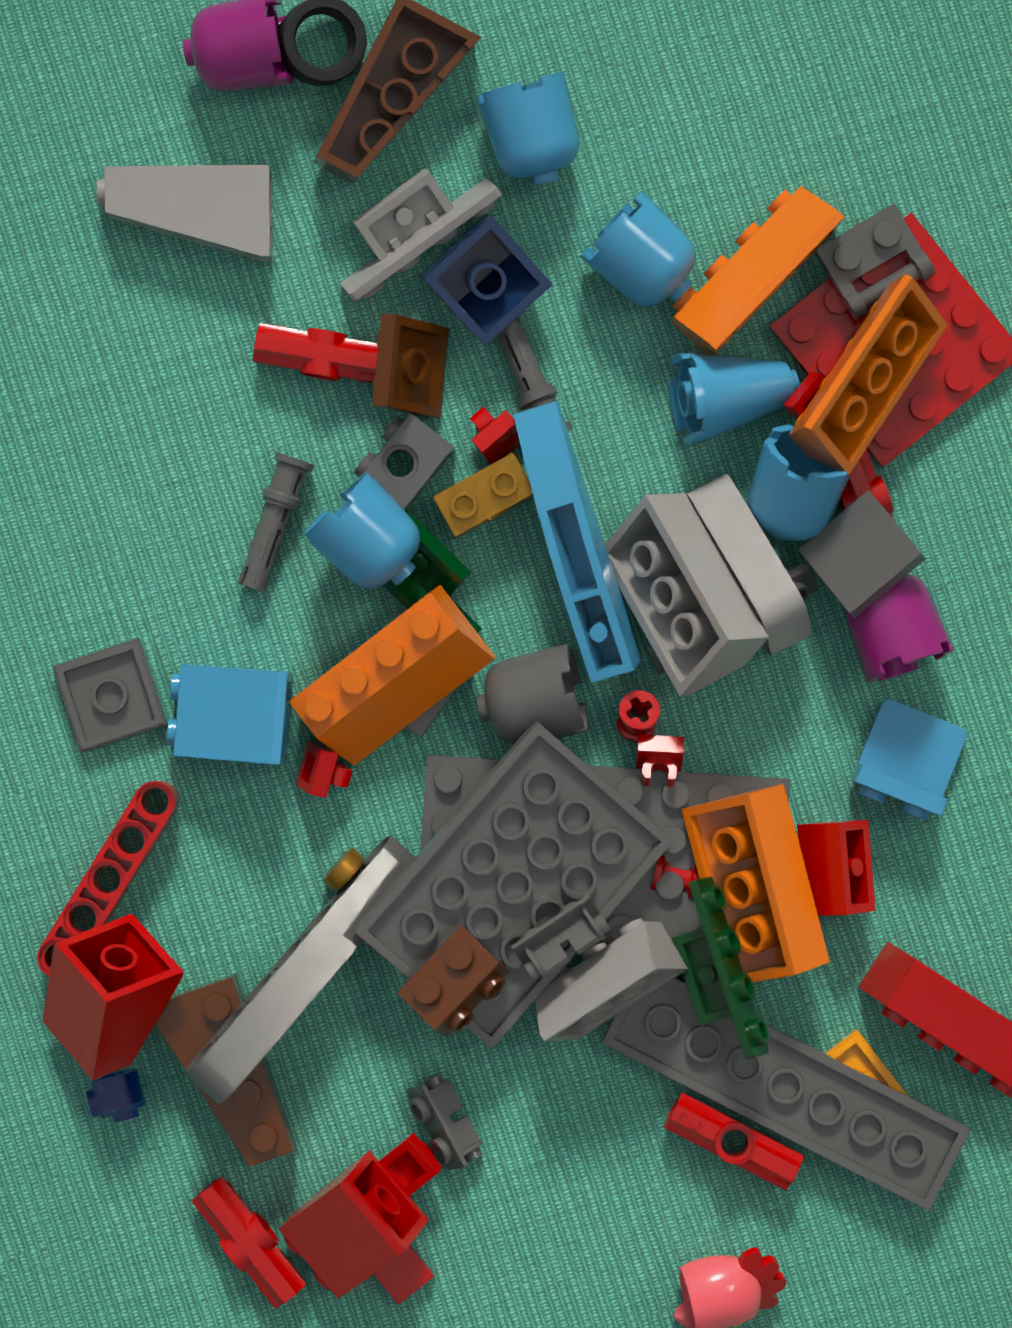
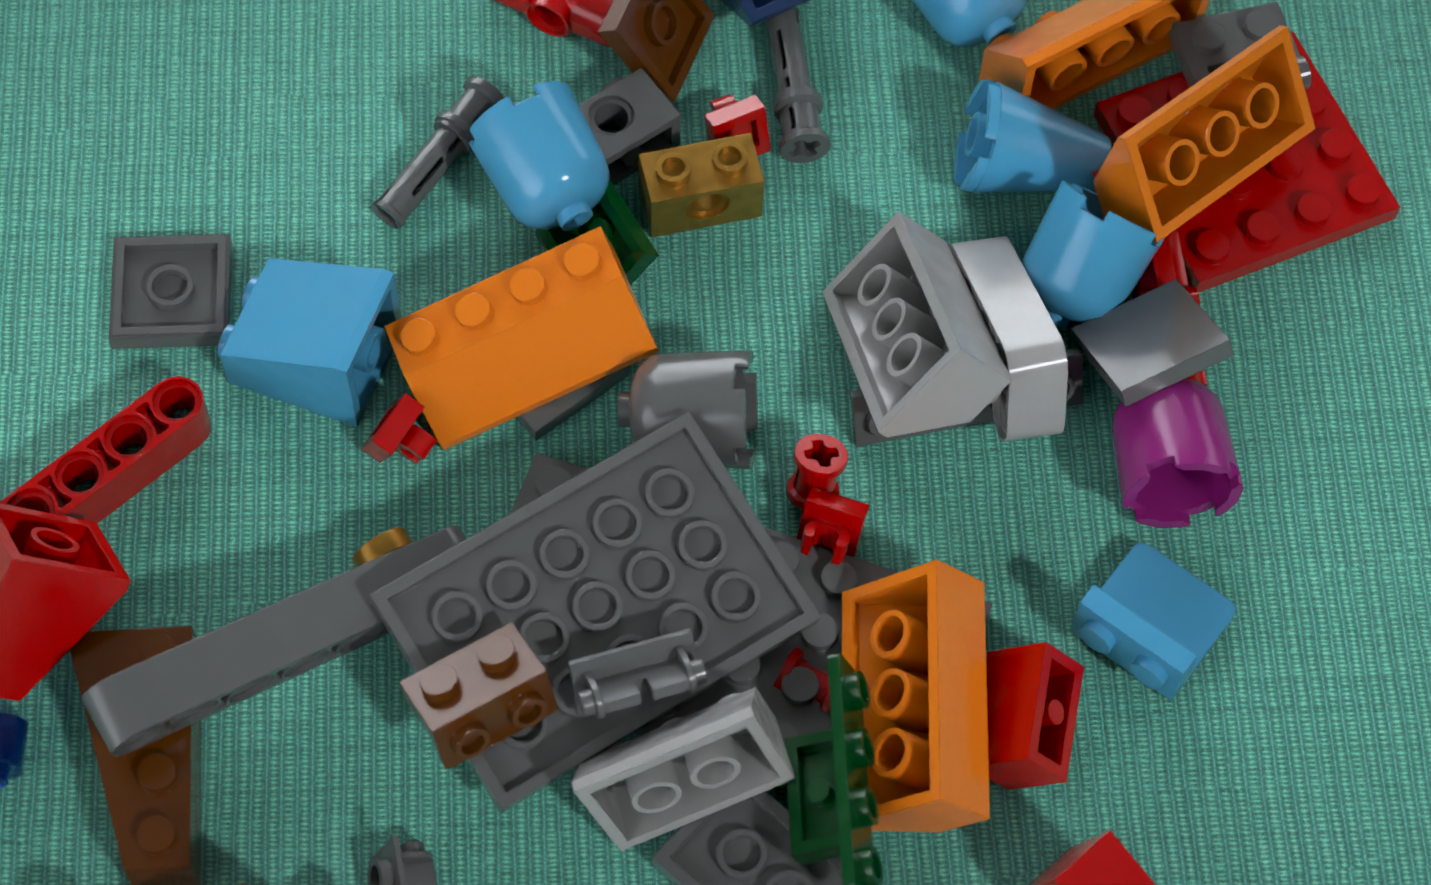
camera: 15 degrees right, 25 degrees down
dark azure slope [513,400,642,683] -> none

